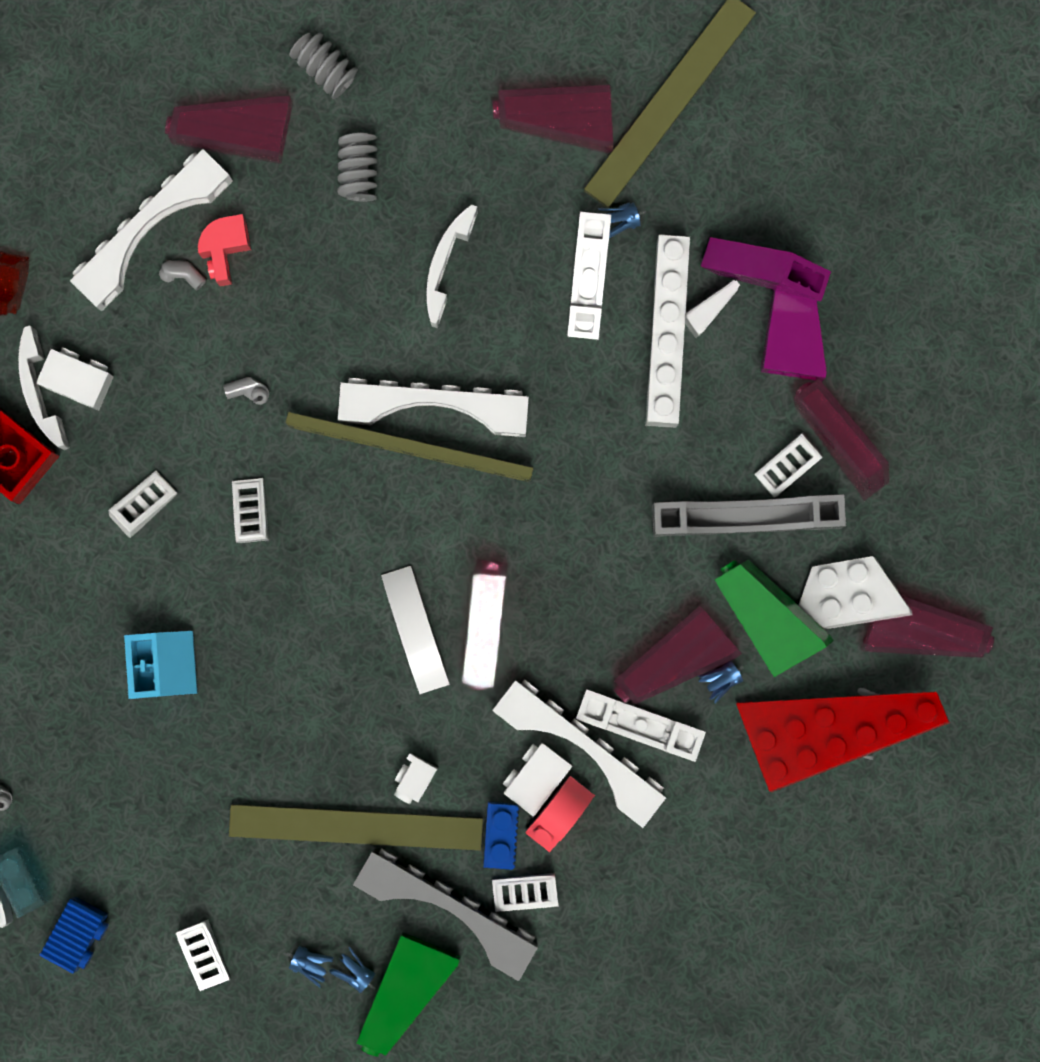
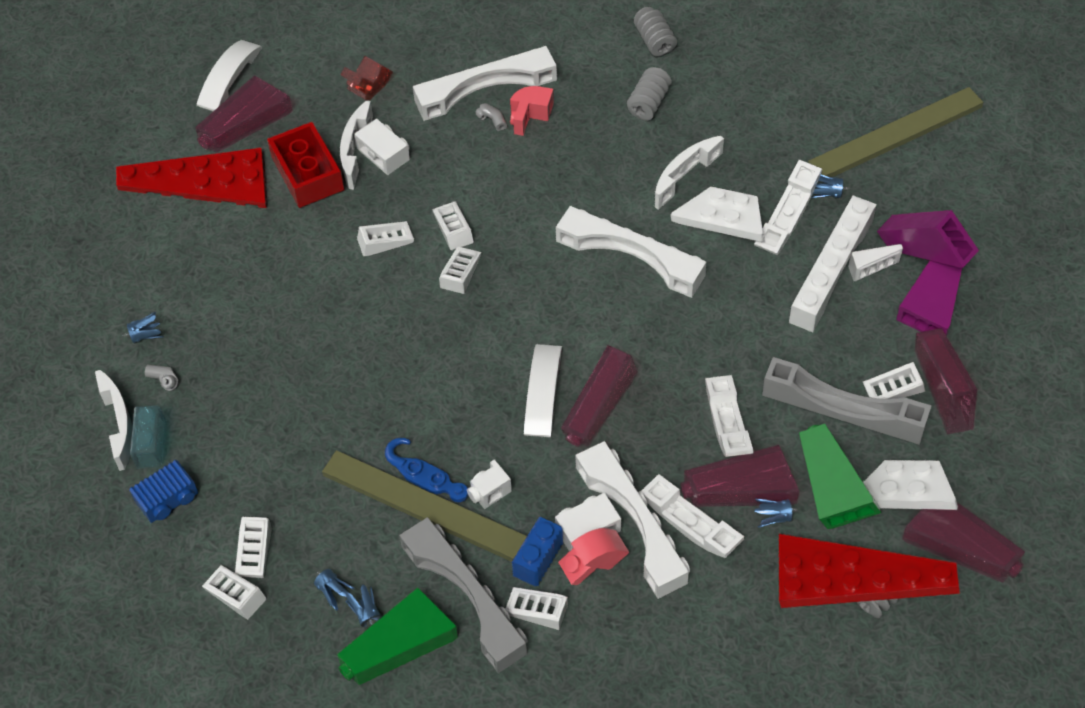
camera: 25 degrees right, 30 degrees down
medium azure slope [124,631,198,699] -> none
clear pink slope [165,96,293,164] -> none
light grey arm [223,377,270,405] -> none
olive tile [286,412,533,482] -> none
clear pink slope [493,85,613,153] -> none
none -> white slope [202,565,266,620]
none -> blue piece [385,438,468,502]
none -> white slope [432,201,474,250]
none -> white wing [671,187,763,242]
none -> white slope [705,375,753,457]

